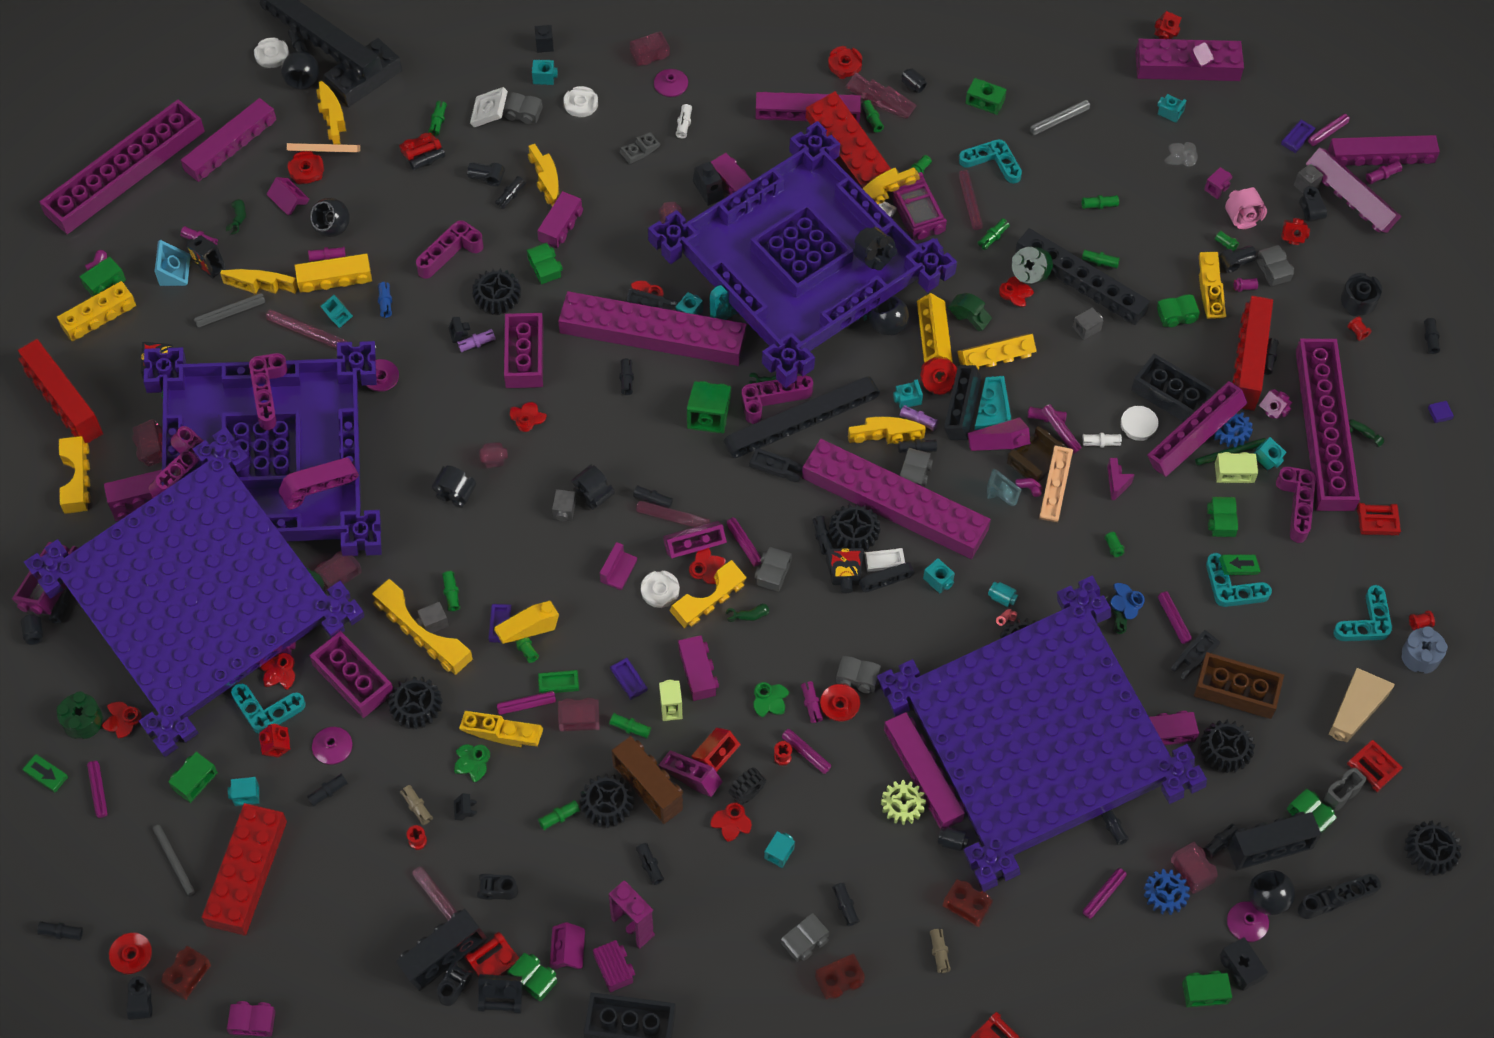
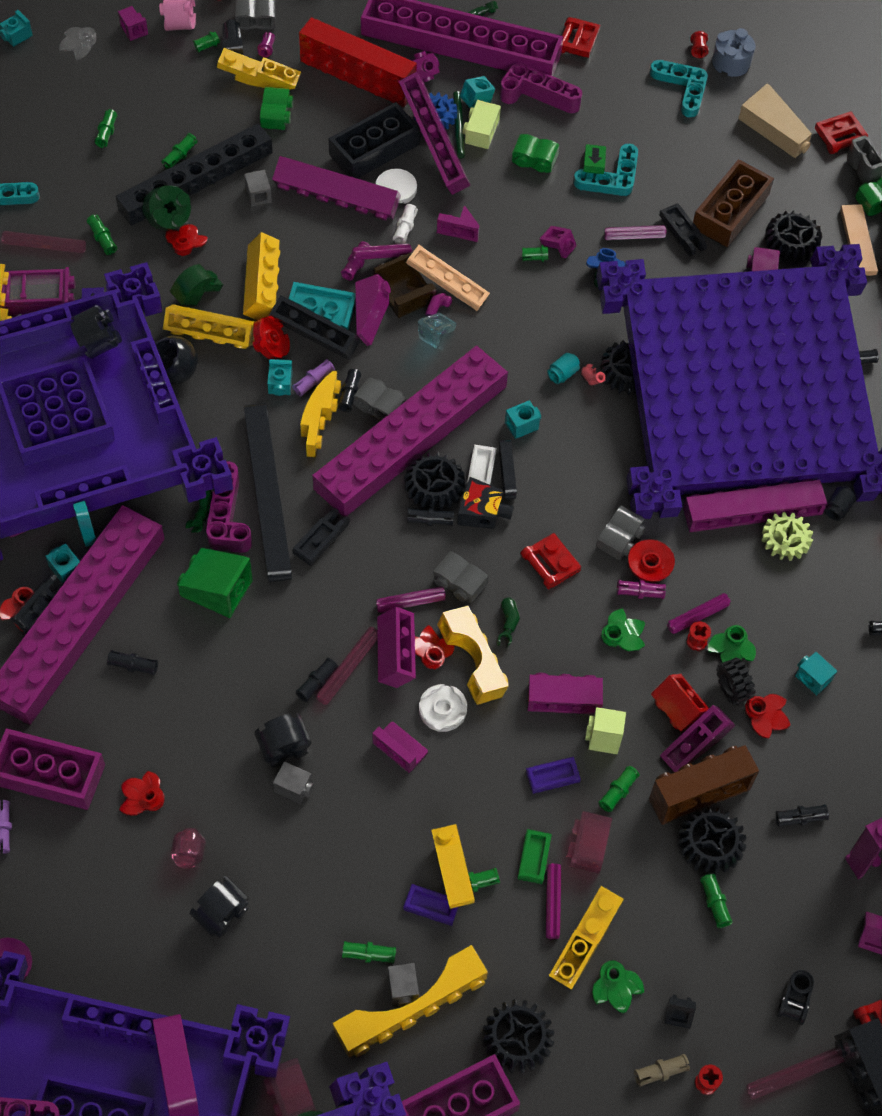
camera: 75 degrees left, 0 degrees up
none -> magenta brick [272,156,401,221]
none -> red plate [520,533,581,590]
none -> magenta bracket [540,226,577,258]
none -> green plate [708,625,756,663]
none -> light nougat tile [840,204,878,276]

